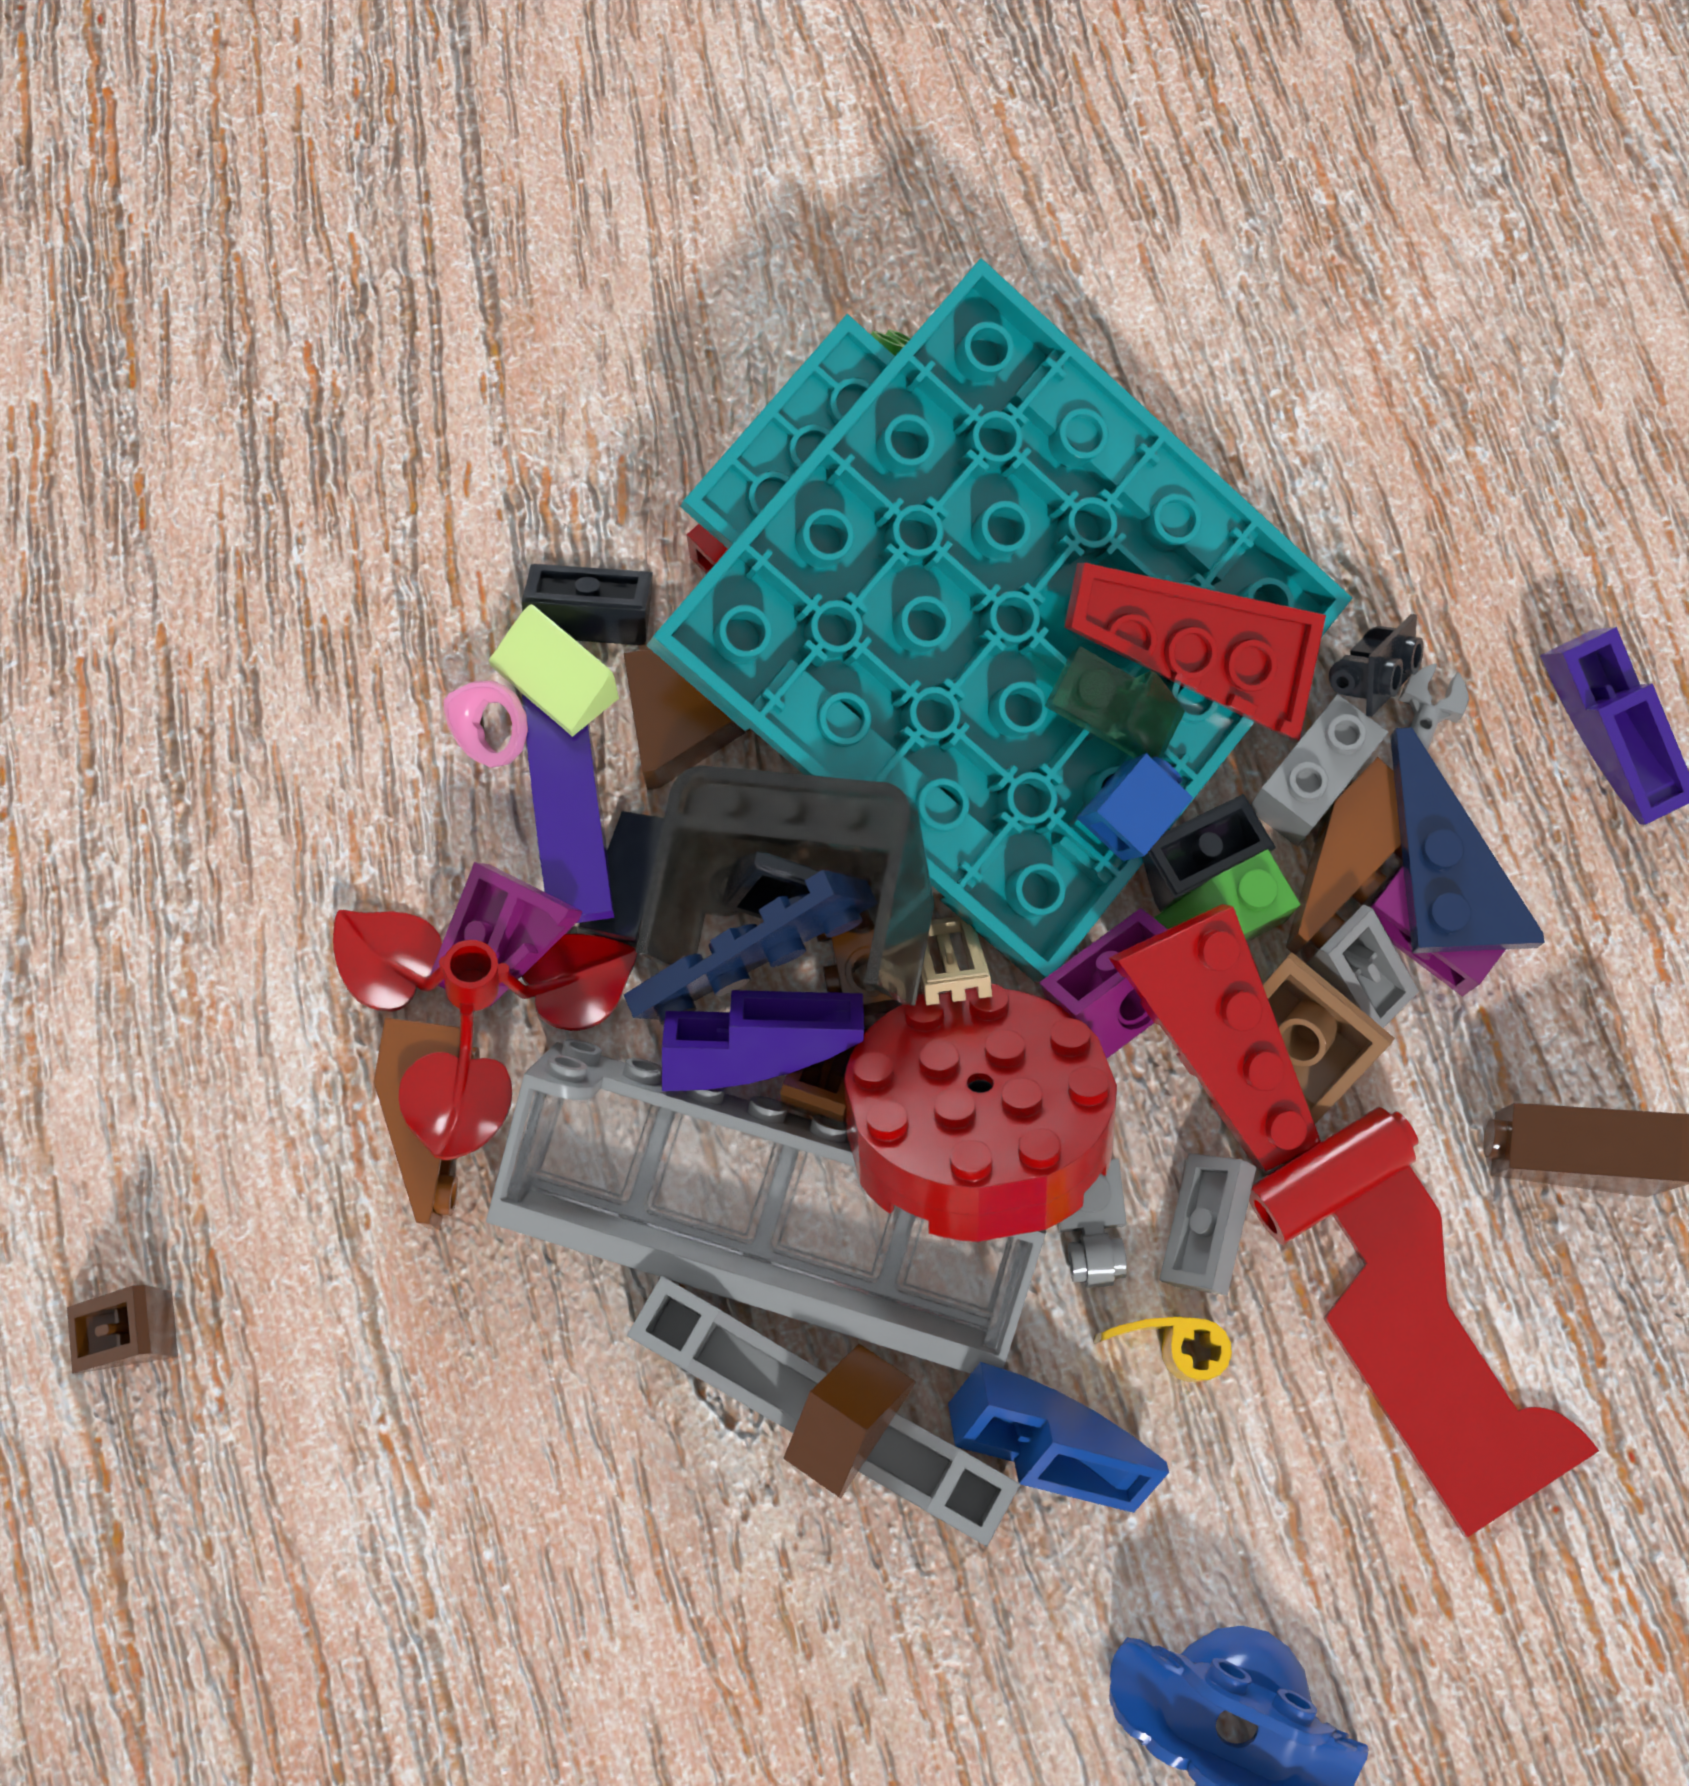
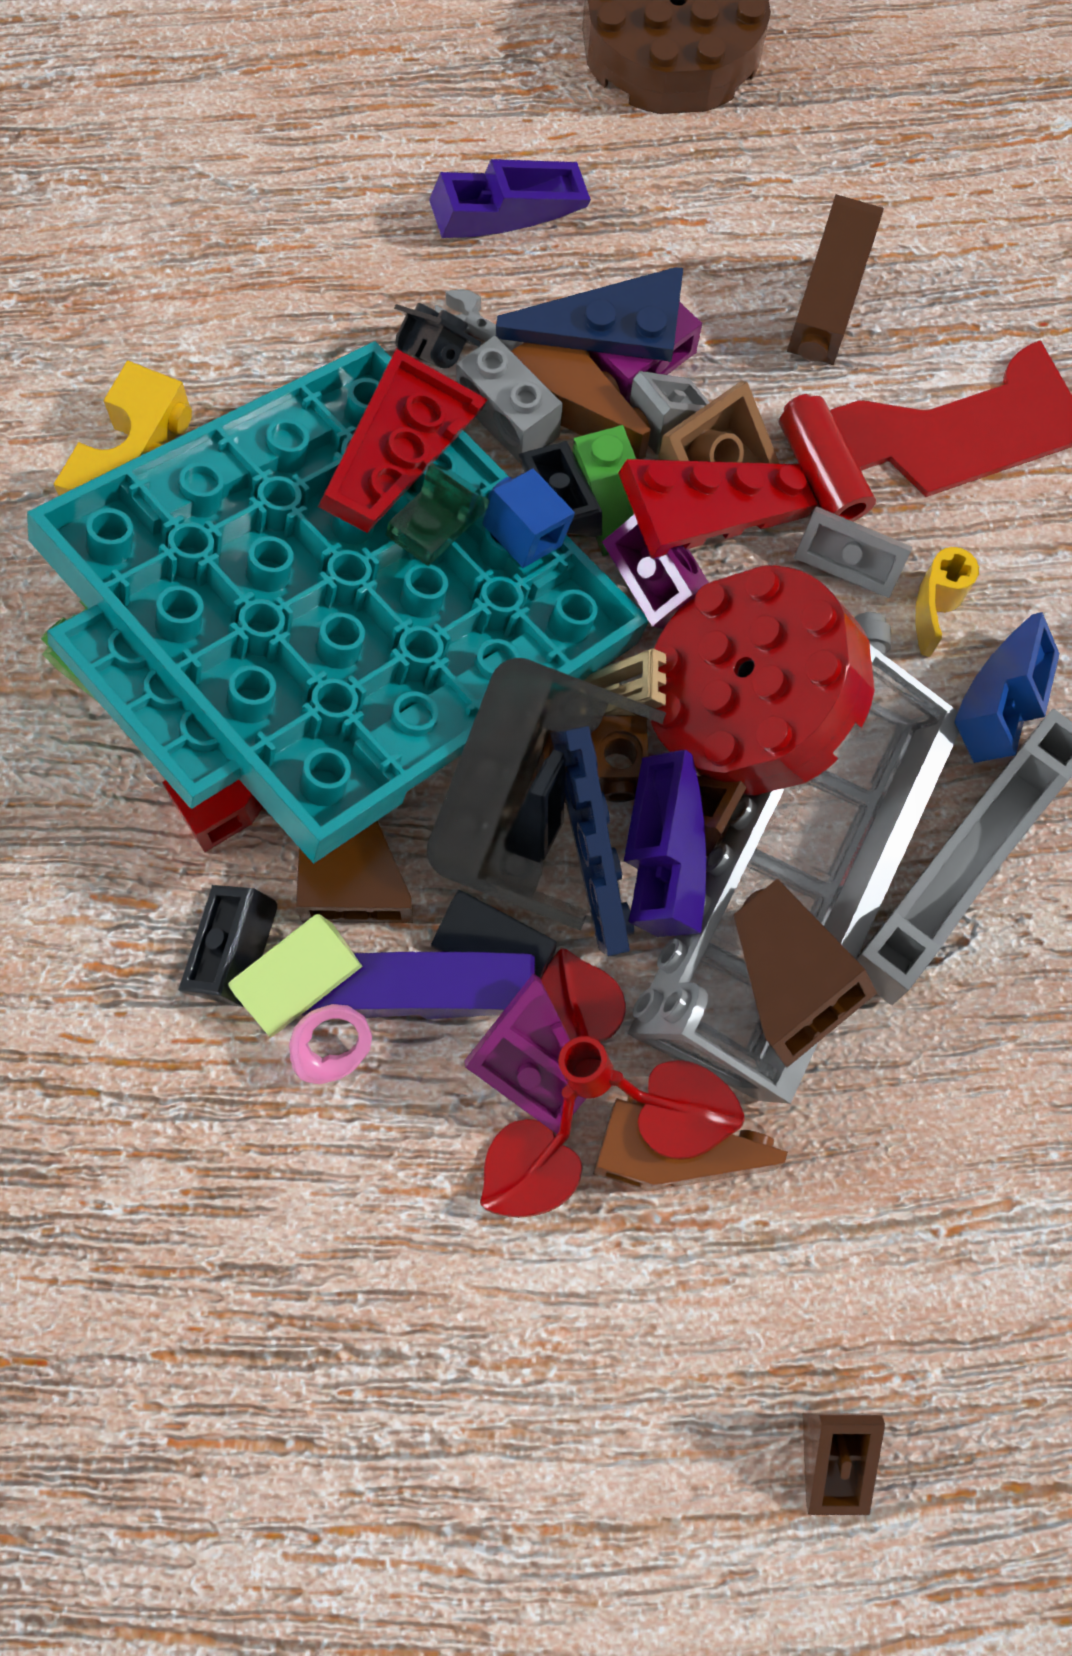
camera: 85 degrees left, 5 degrees down
reddish brown slope [783,1344,916,1498] -> none
none -> yellow arch [54,360,192,496]
none -> reddish brown slope [733,878,877,1068]

